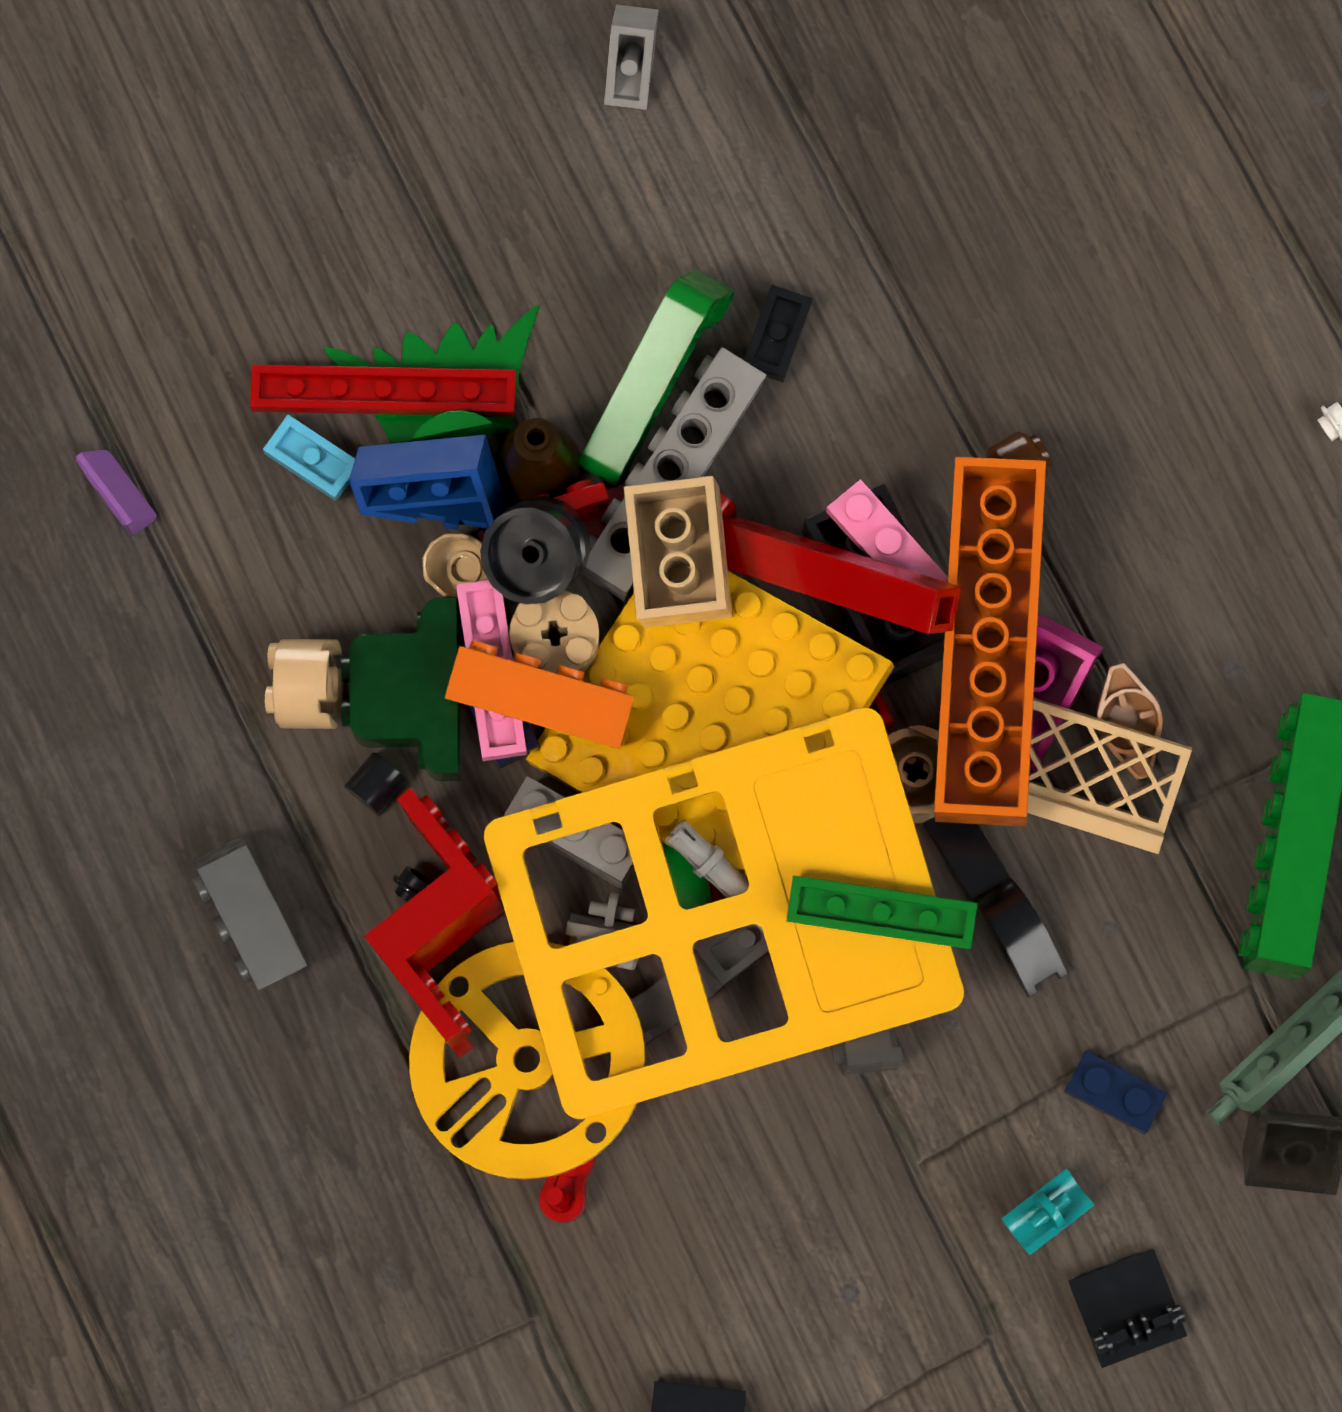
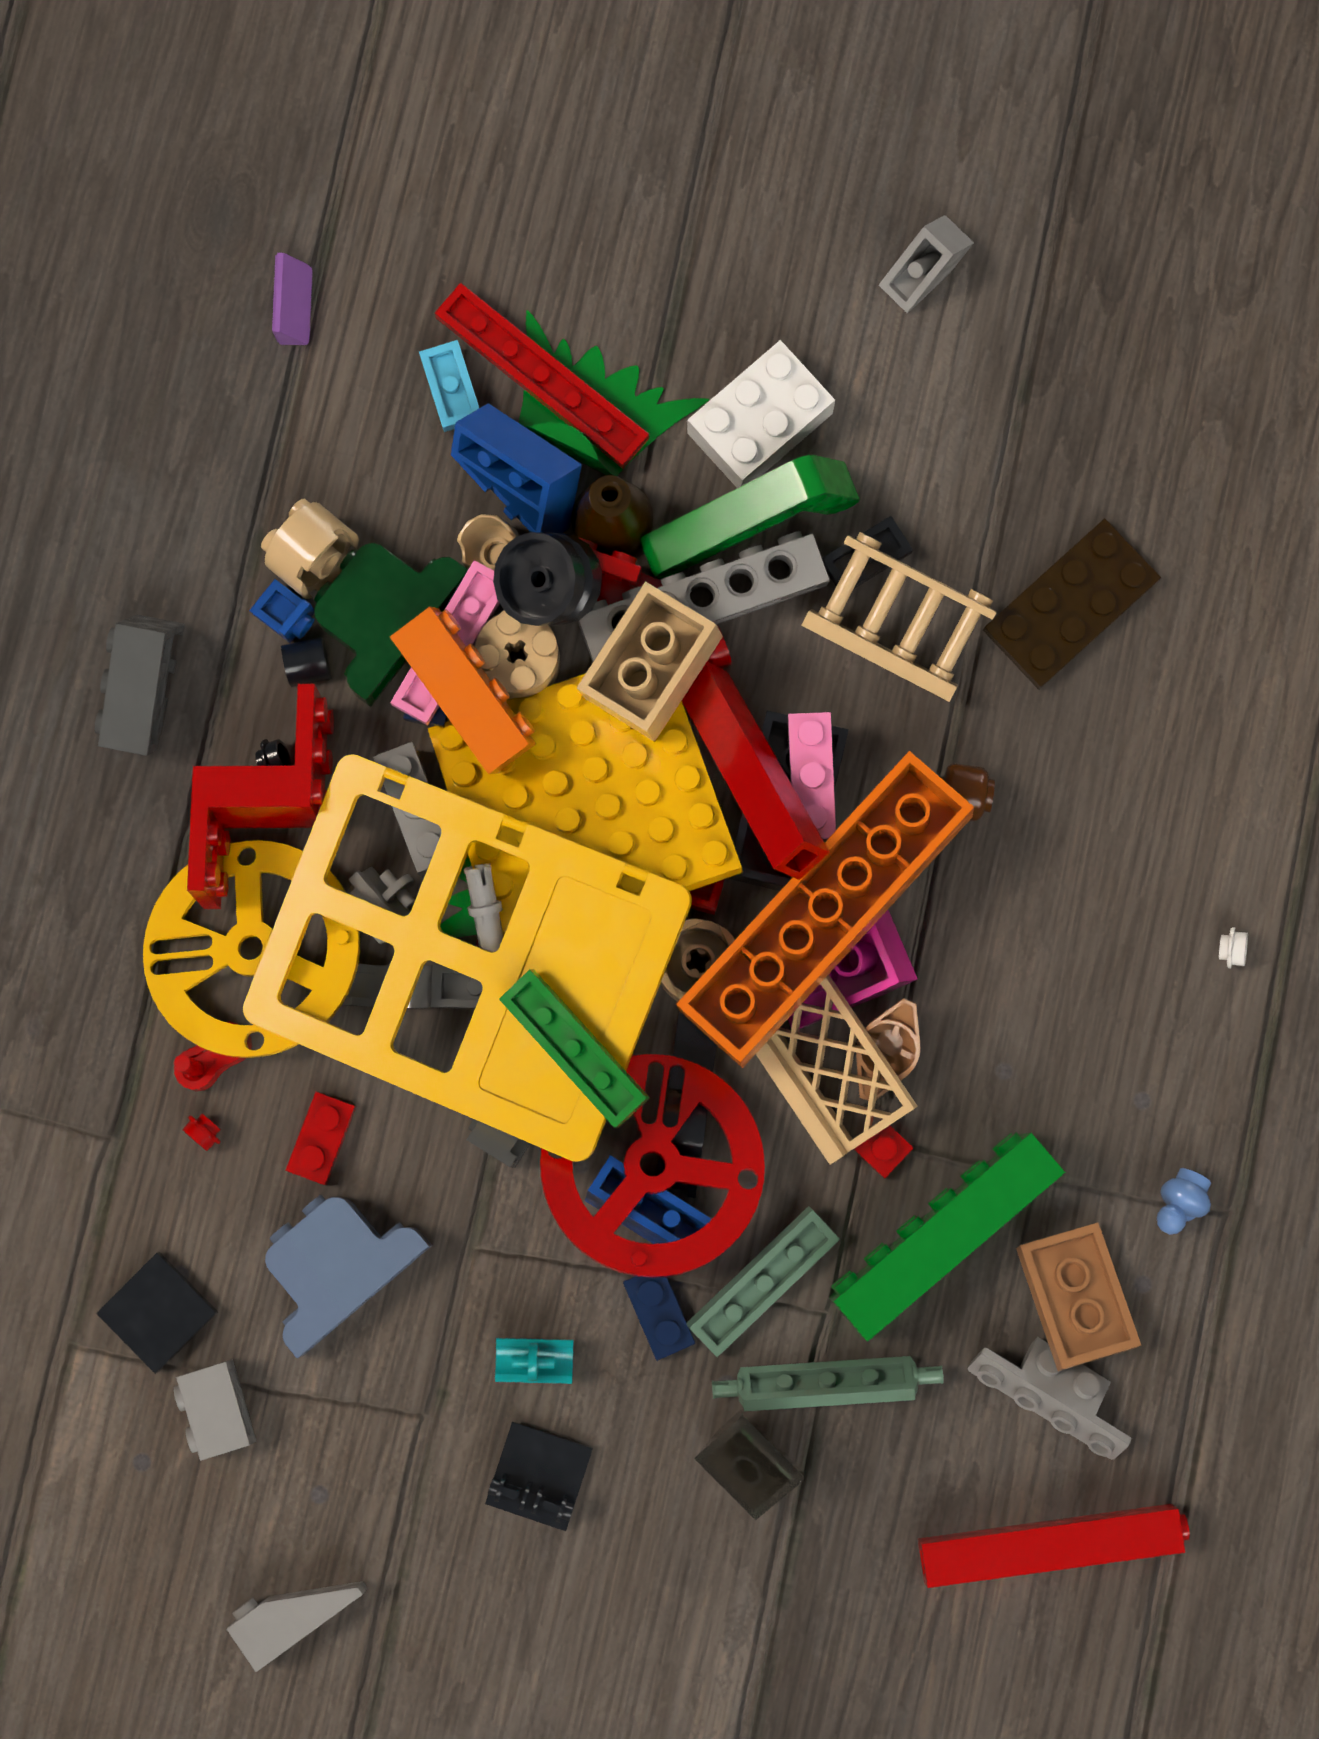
camera: 45 degrees right, 5 degrees up
none -> red plate [182,1114,221,1151]
none -> blue bracket [249,579,314,643]
none -> sand blue brick [265,1195,433,1359]
none -> red plate [285,1091,357,1185]
none -> red piece [540,1054,765,1278]
none -> blue brick [585,1155,711,1244]
none -> sand green plate [686,1206,840,1357]
none -> white brick [687,340,835,488]
none -> tan fence [801,532,997,702]
none -> red plate [853,1119,913,1179]
none -> dark brown plate [983,518,1161,690]

